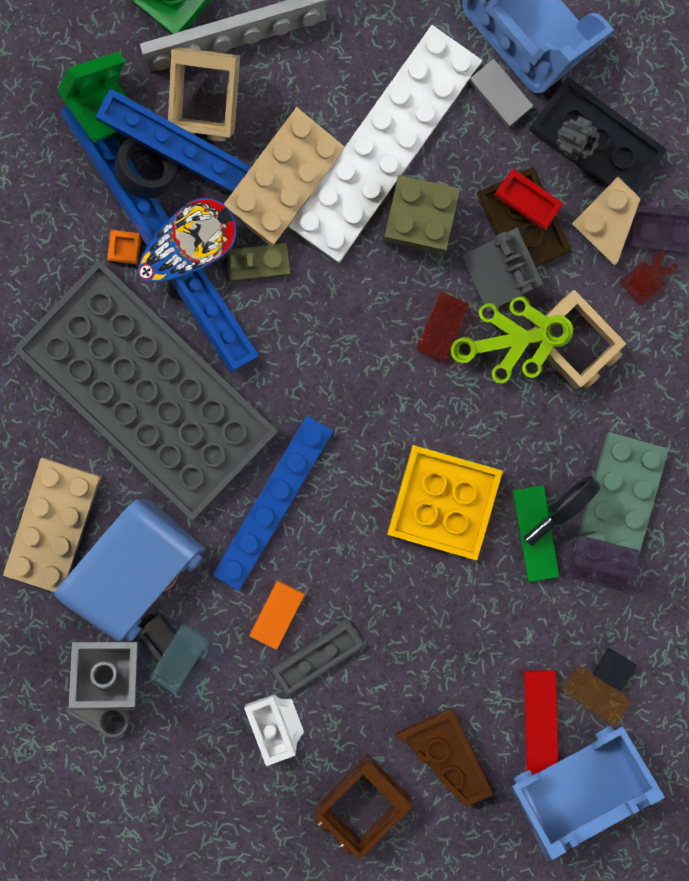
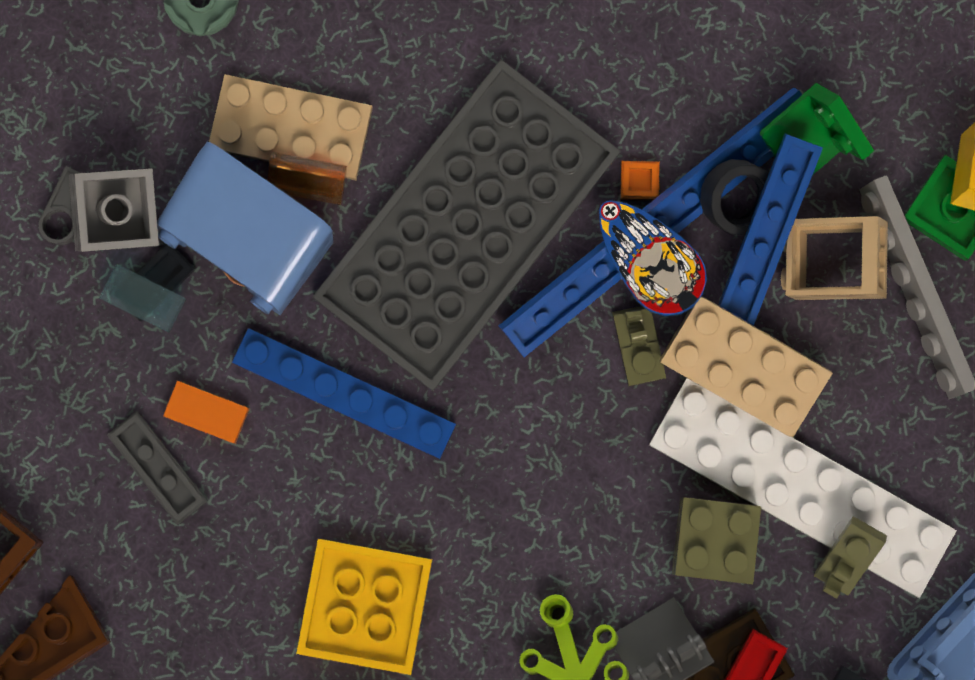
camera: 90 degrees right, 5 degrees down
white slope [244,695,304,766] -> none
clear red plate [416,292,469,362] -> none
light grey tile [469,59,533,128] -> none
none -> clear orange tile [268,152,347,205]
none -> olive plate [814,516,887,599]

